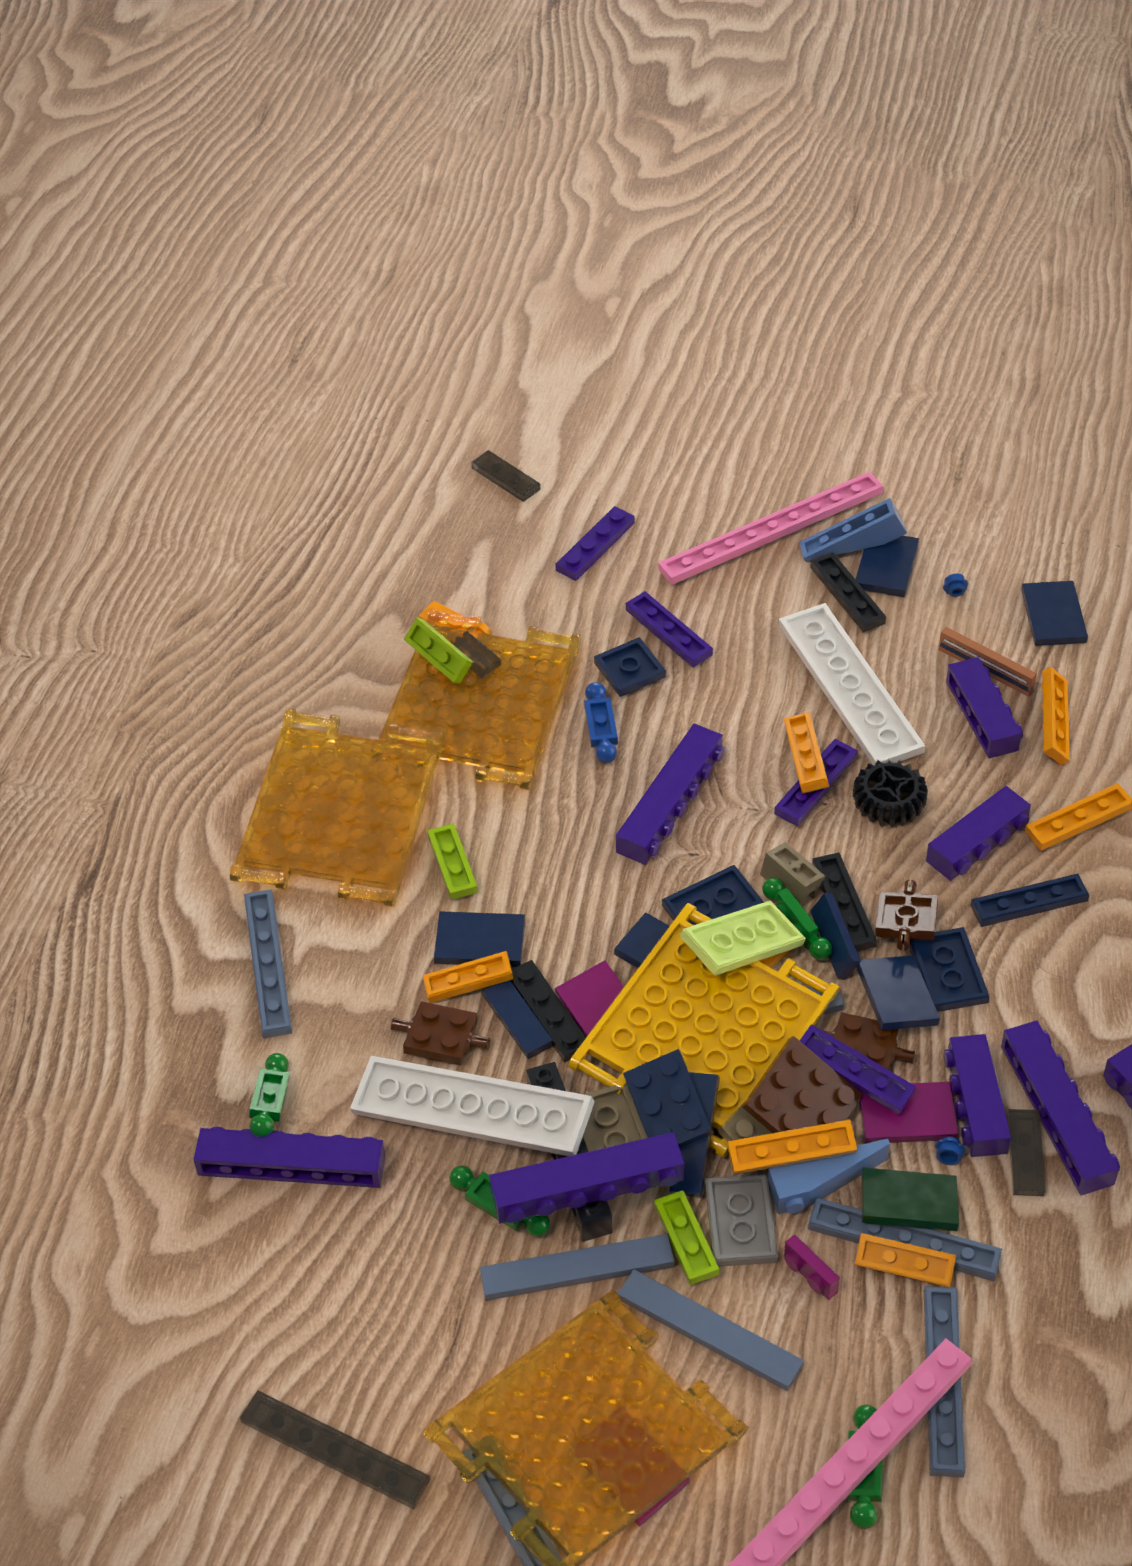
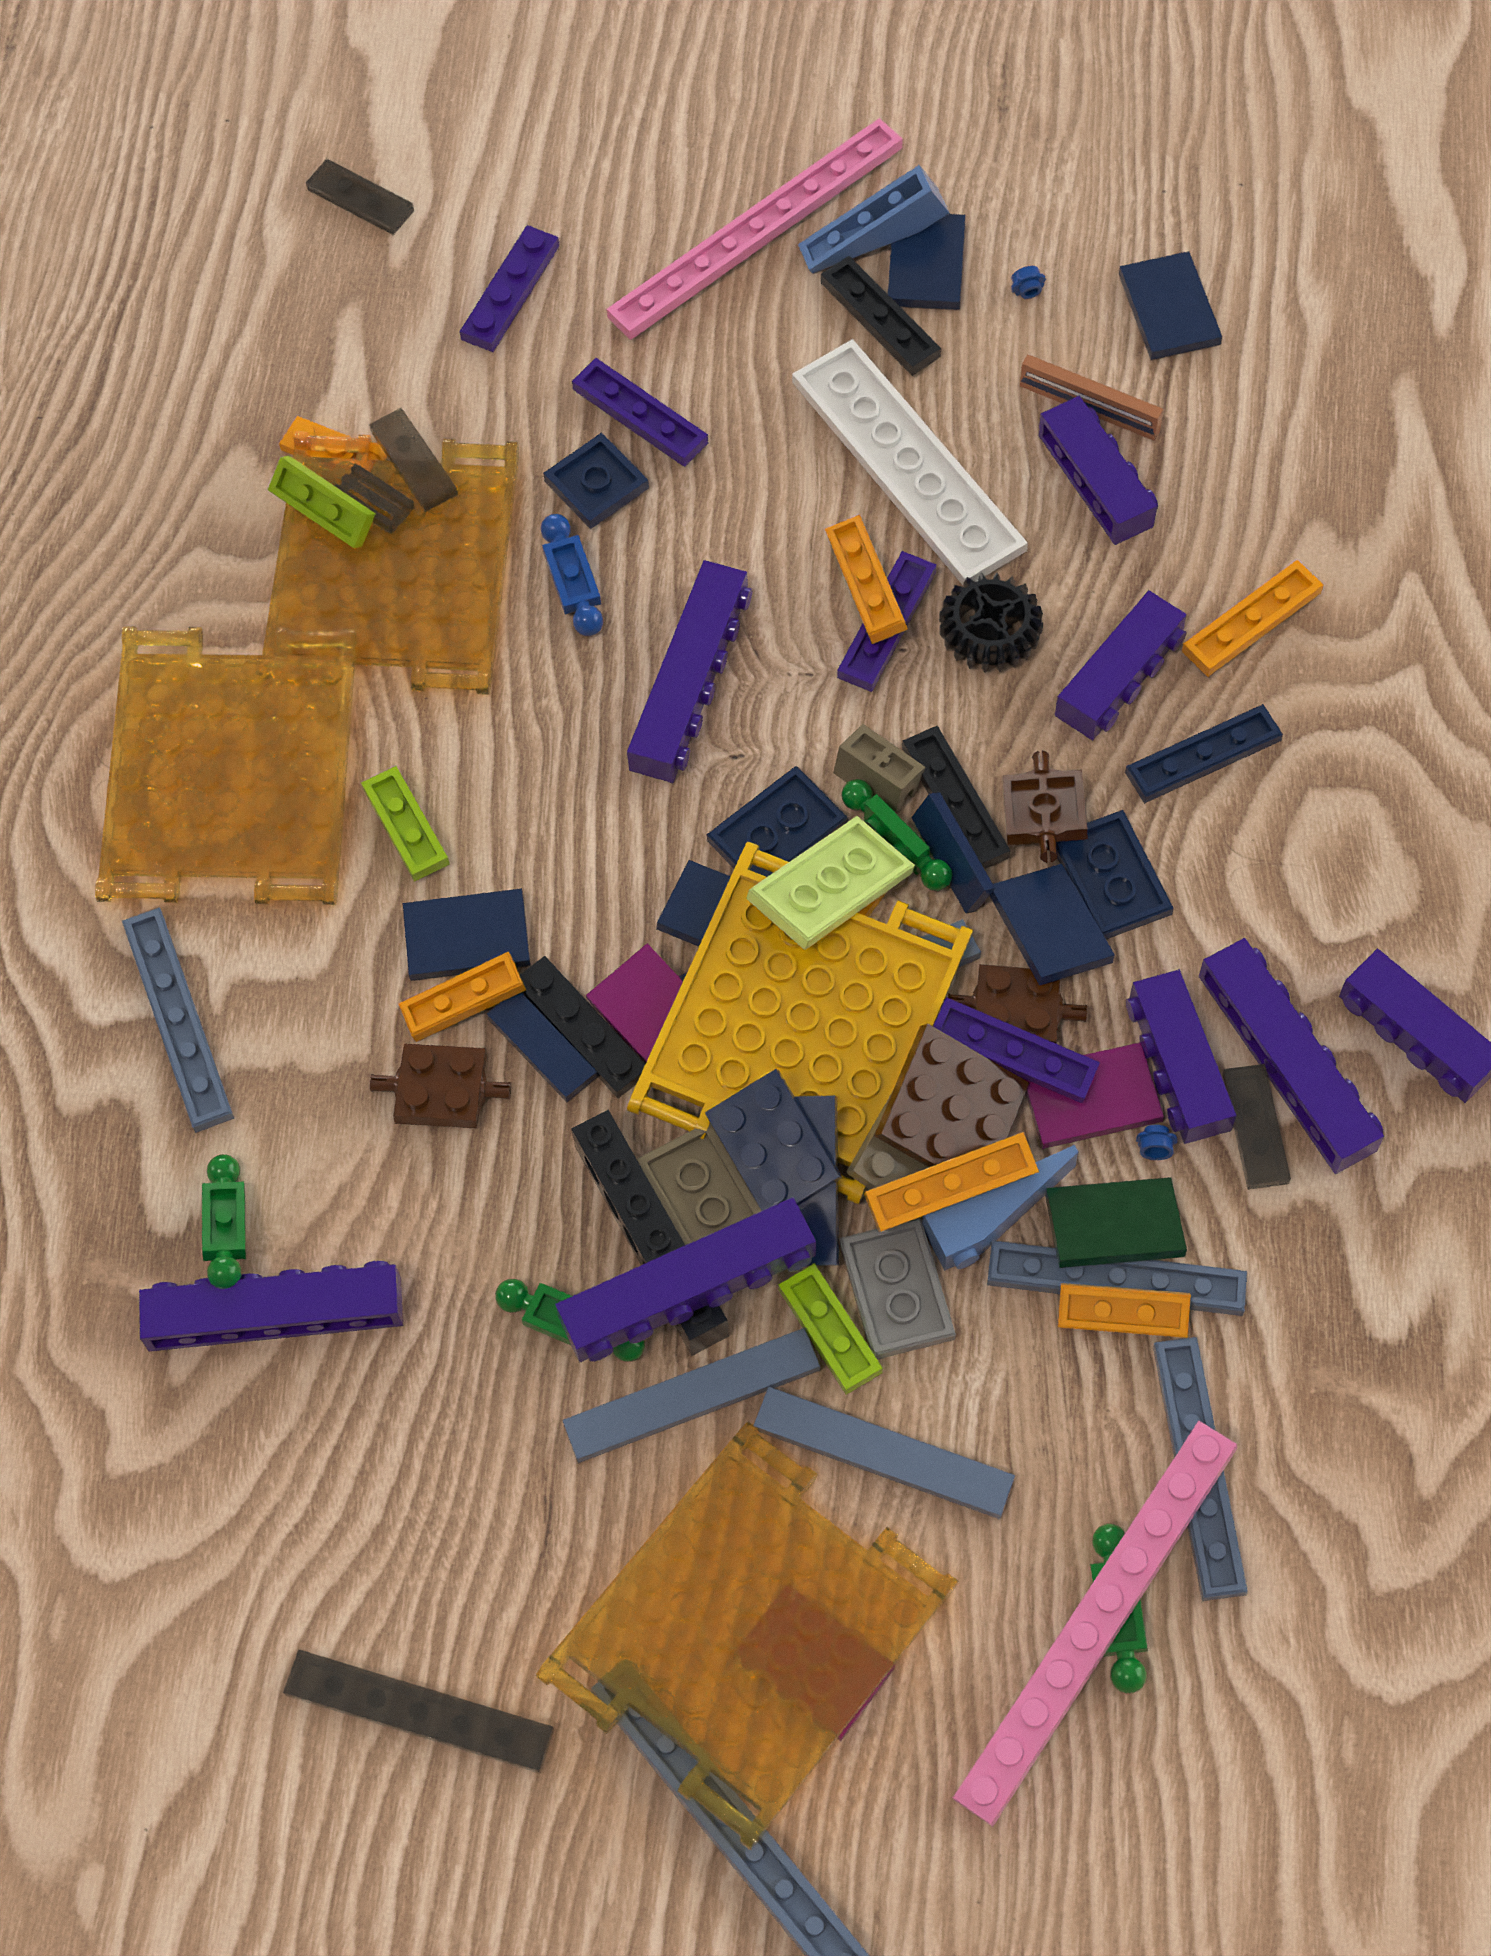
camera: 10 degrees left, 15 degrees up
white plate [350,1056,595,1156] -> none
magenta plate [784,1234,840,1300] -> none
light orange plate [1042,667,1070,765] -> none
none -> clear smoke tile [369,408,458,512]

